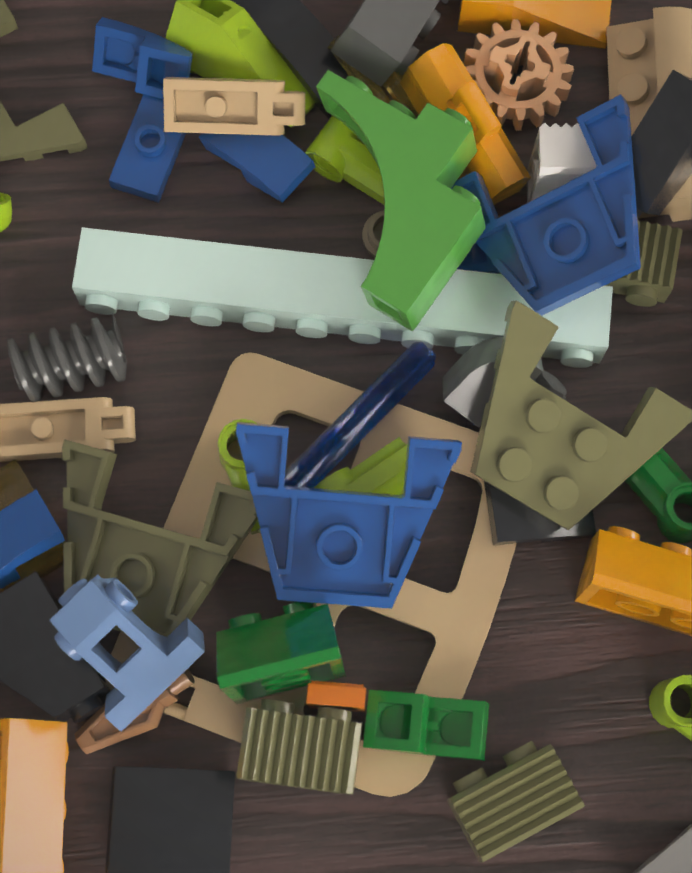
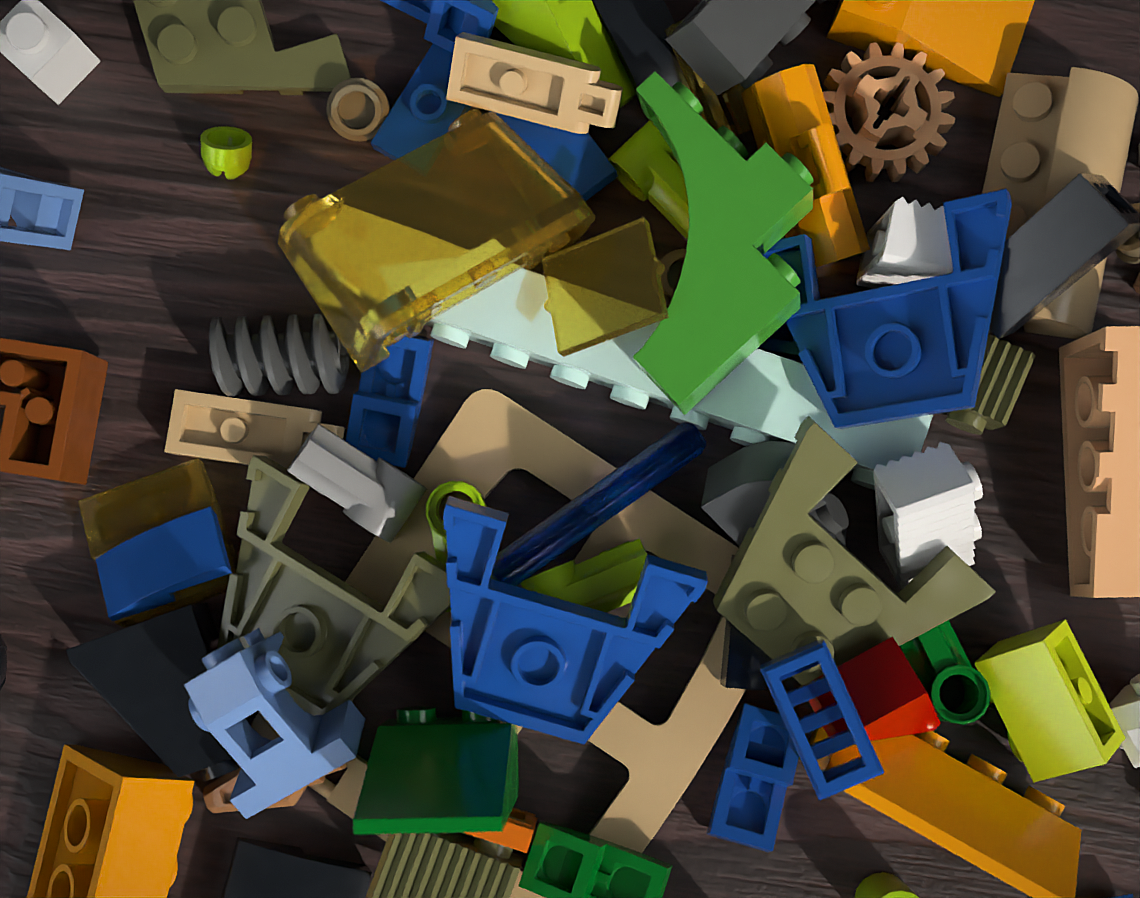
camera: 15 degrees right, 10 degrees up
none -> clear yellow windscreen [278,109,596,373]
none -> light grey piece [287,423,427,543]
none -> dark tan plate [326,78,390,142]
none -> blue slope [346,327,434,468]
none -> clear yellow piece [541,217,669,357]
none -> blue slope [706,704,799,852]
none -> blue slope [760,639,885,801]
none -> red slope [808,636,941,741]
none -> white brick [874,442,983,589]

